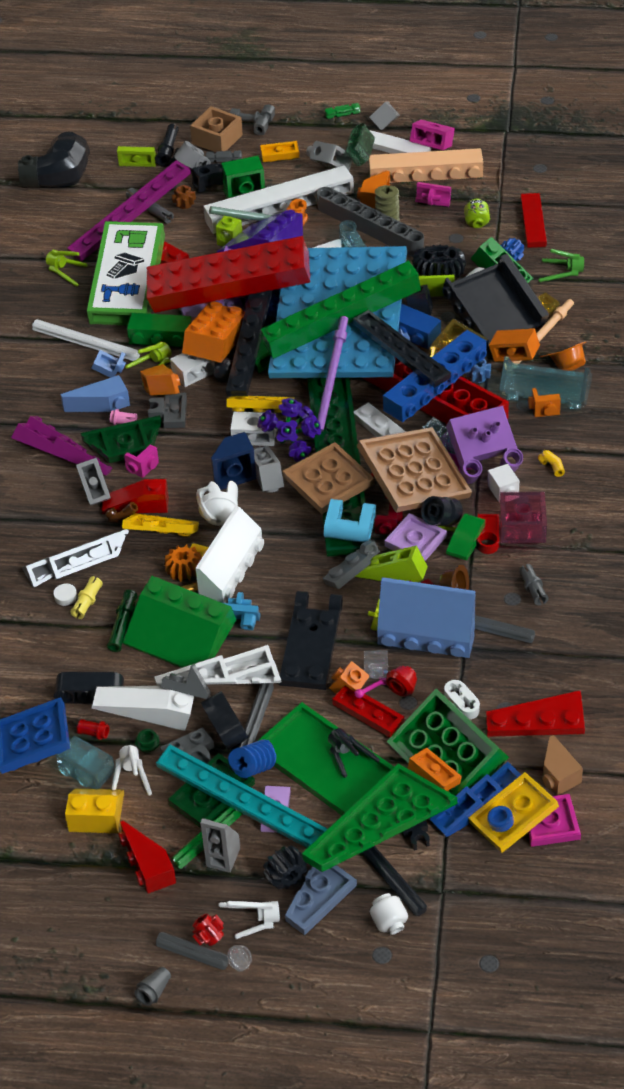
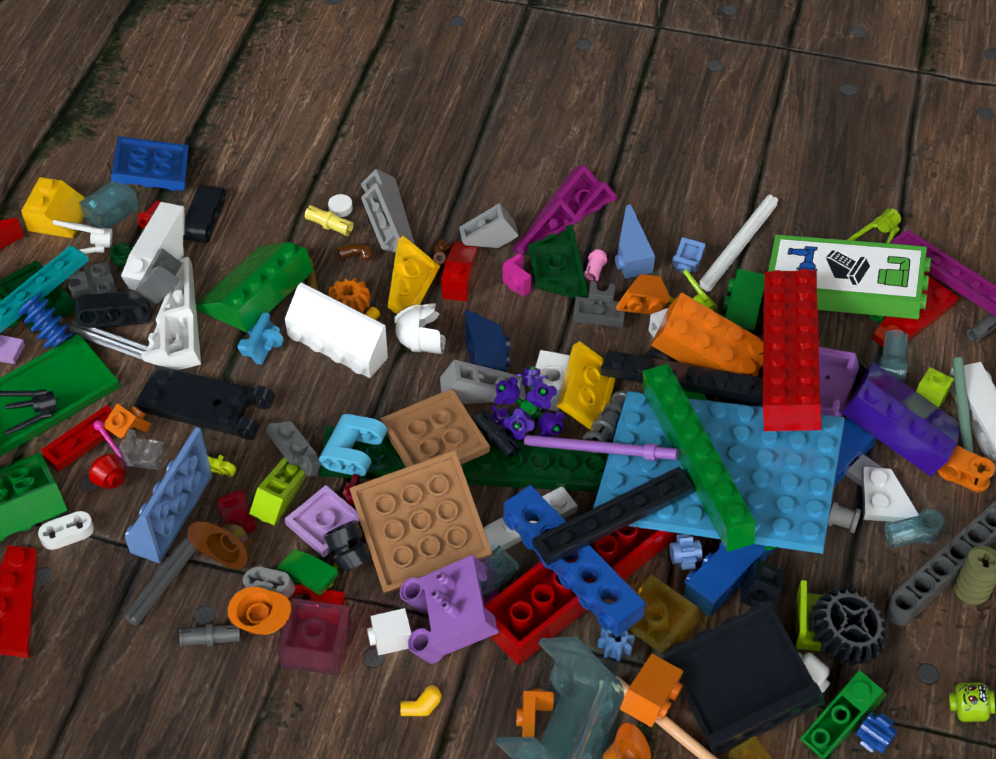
camera: 95 degrees right, 5 degrees up
dark green pin [107,590,138,652] -> none
none -> orange piece [227,586,291,635]
none -> light grey beam [243,567,295,598]
none -> reddish brown arm [337,243,374,261]
none -> black pin [473,410,521,459]
none -> dark grey piece [583,390,627,453]
none -> clear light blue piece [878,330,909,383]

